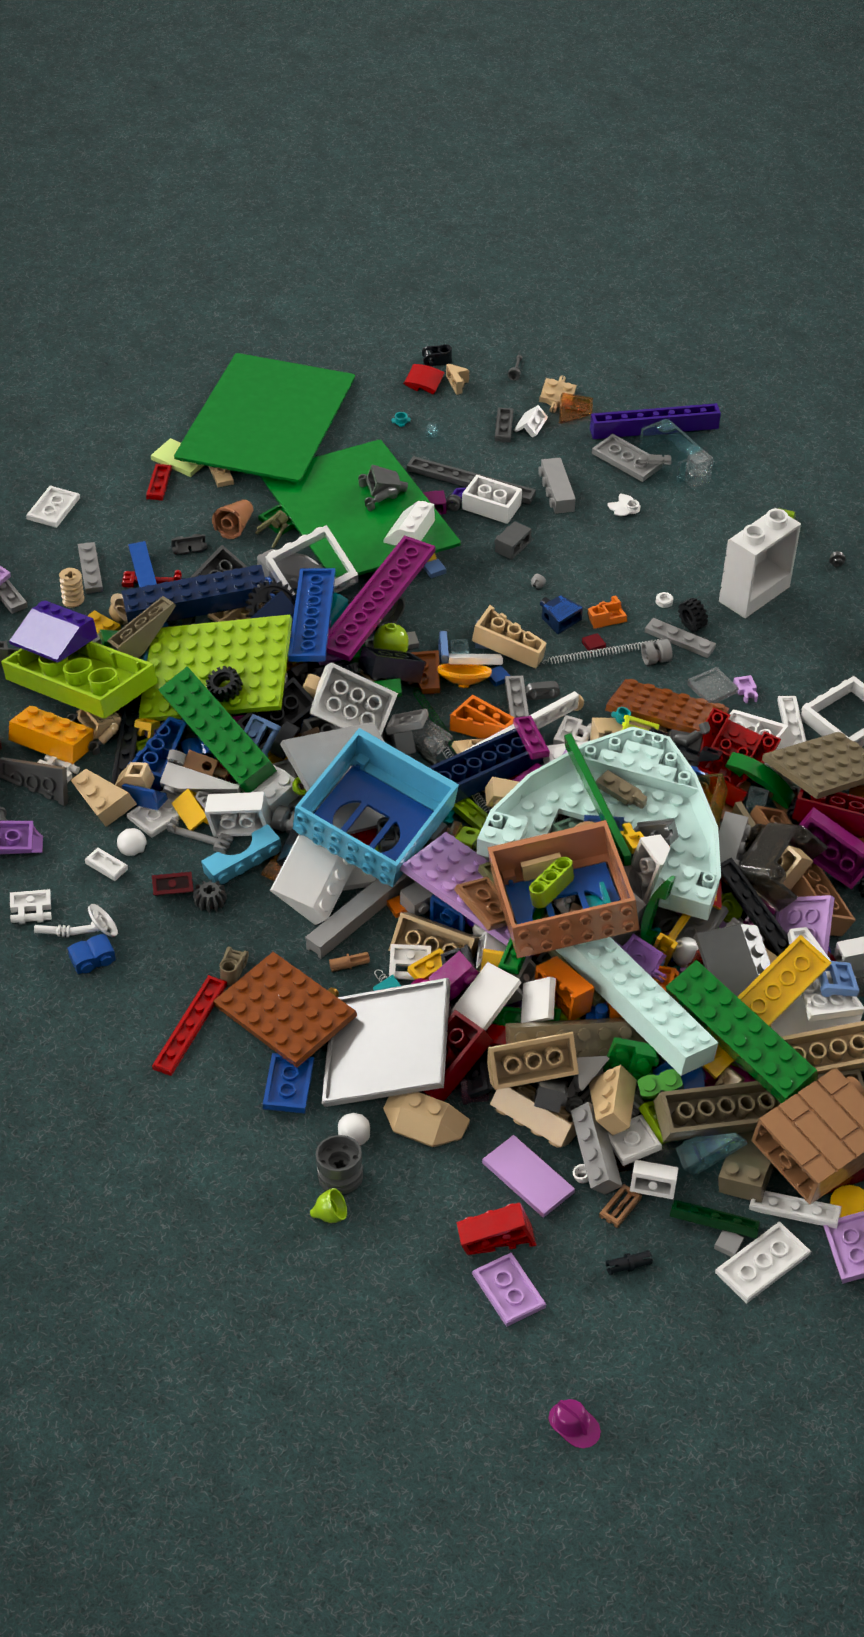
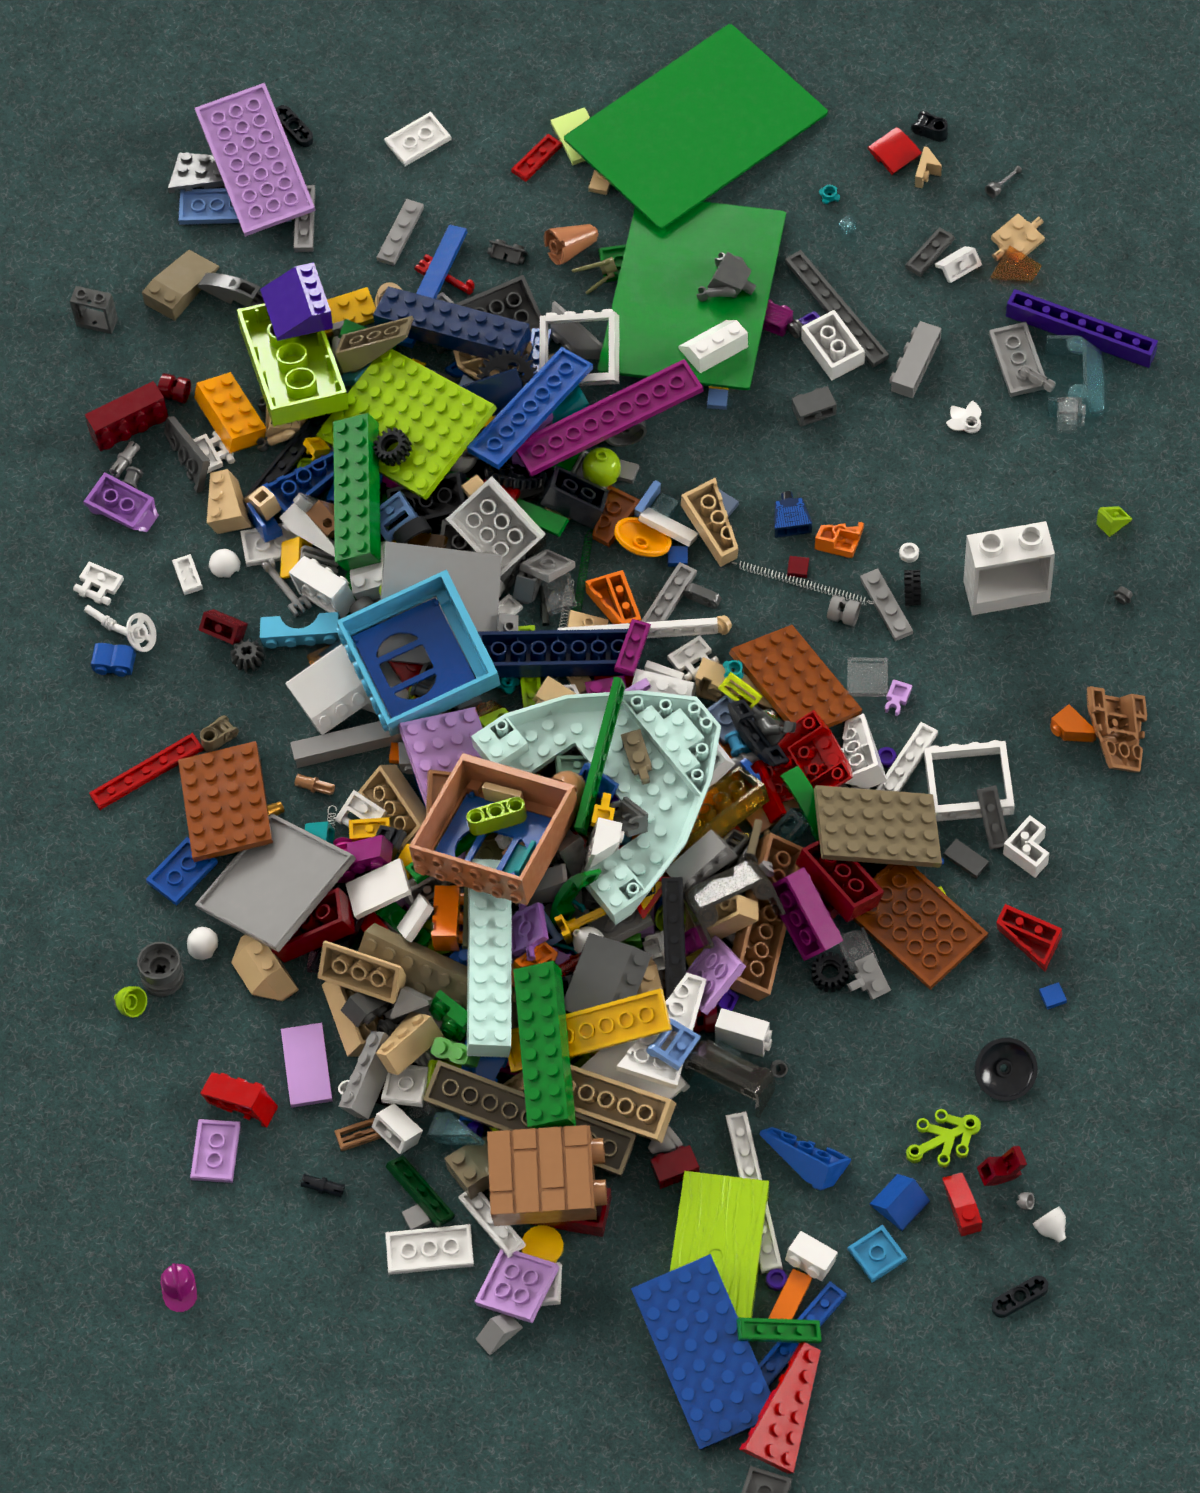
camera: 40 degrees right, 15 degrees up
tan piece [59,568,84,608] -> none
light grey hinge [531,574,546,589] -> none

